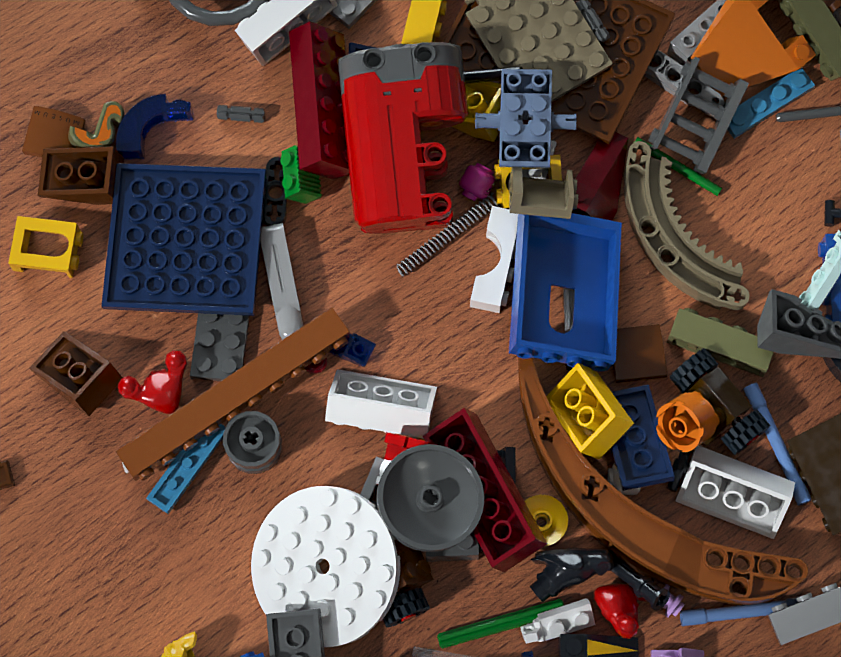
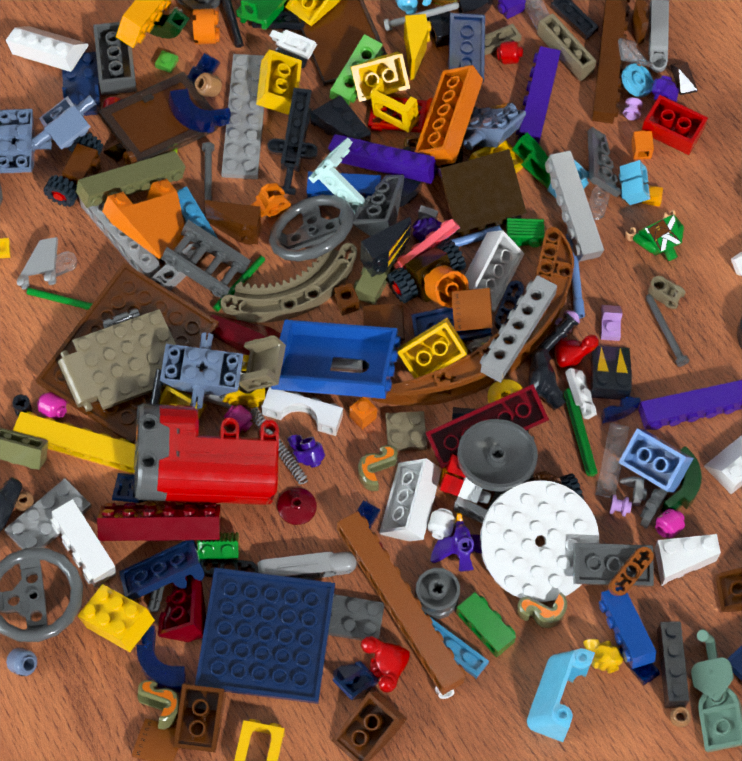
camera: 90 degrees left, 10 degrees down
none -> yellow brick [77,584,155,652]
none -> dark blue hinge [119,540,204,600]
none -> dark red wedge [158,575,206,642]
none -> reddish brown slope [205,200,261,245]
none -> orange hinge [251,183,291,218]
none -> dark grey piece [269,194,354,262]
none -> dark red dish [277,488,317,525]
none -> dark purple head [288,435,325,468]
none -> dark blue slope [332,661,379,700]
none -> reddish brown brick [334,283,360,316]
none -> orange brick [349,397,377,430]
none -> olive animal [358,445,398,491]
none -> black slope [360,217,412,277]
none -> dark tan plate [385,411,427,451]
none -> coral plate [393,219,460,270]
none -> dark purple head [412,217,450,242]
none -> light grey plate [418,205,438,220]
none -> white head [427,508,455,539]
none -> dark purple animal [430,513,482,572]
none -> dark orange slope [452,287,494,331]
none -> green brick [456,592,516,658]
none -> light grey brick [480,275,557,383]
none -> dark blue beam [495,281,524,330]
none -> green brick [506,218,545,248]
none -> olive animal [517,592,567,628]
none -> medium azure windscreen [527,648,595,742]

